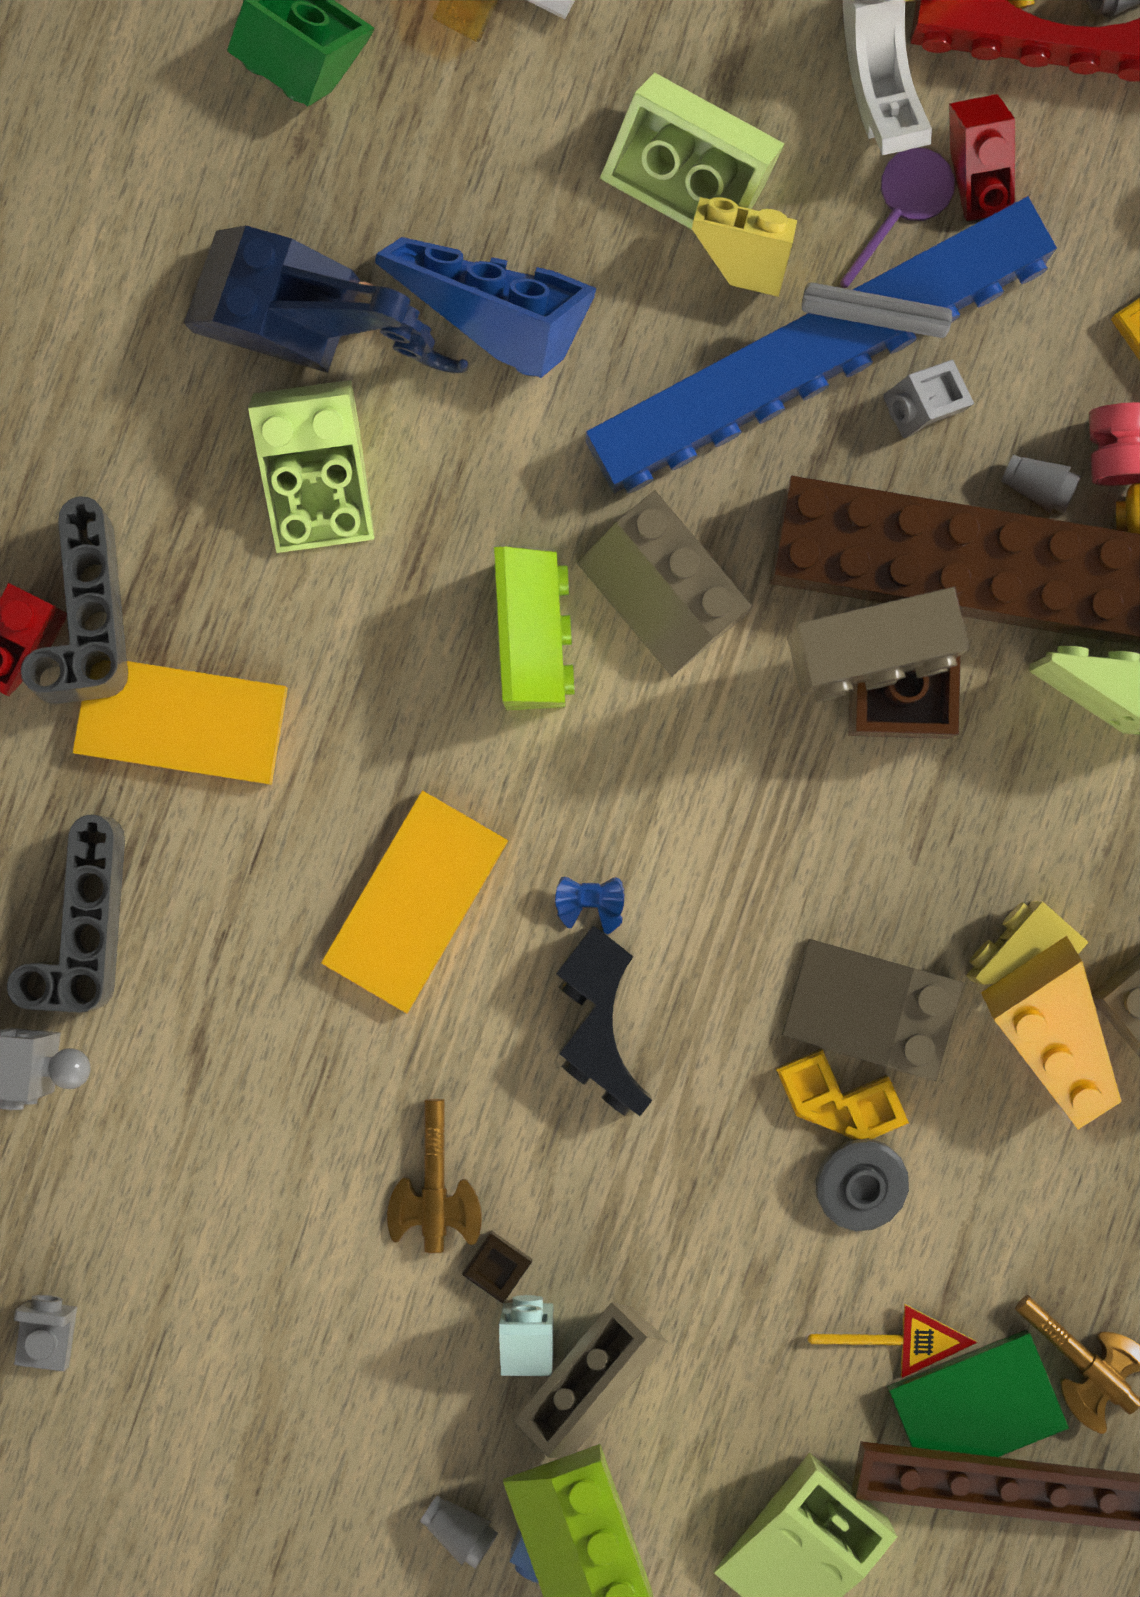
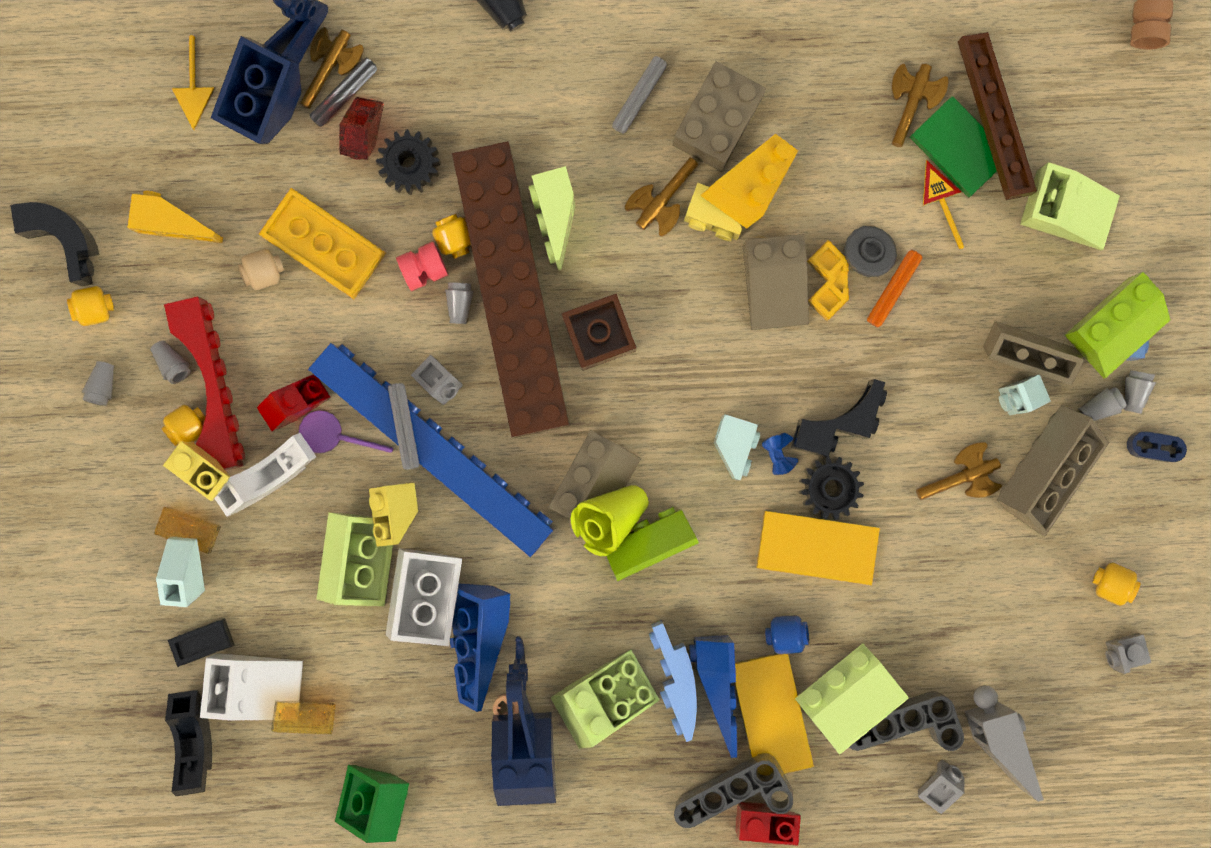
camera: 120 degrees left, 0 degrees up
dark brown tile [462,1230,532,1304] -> none
dark tan brick [787,587,970,702] -> none
none -> white slope [386,548,462,646]
none -> neon yellow cone [571,485,649,556]
none -> pearl gold piece [625,157,698,237]
none -> light blue slope [649,620,697,742]
none -> blue wedge [689,635,737,758]
none -> light aqua slope [714,414,760,480]
none -> blue head [765,615,809,655]
none -> yellowish green slope [795,643,909,754]
none -> black gear [799,457,864,520]
none -> orange axle [867,250,923,327]
none -> dark tan slope [997,405,1109,537]
none -> light grey cone [1078,387,1127,421]
none -> yellow head [1092,562,1141,606]
none -> dark blue beam [1127,432,1187,462]

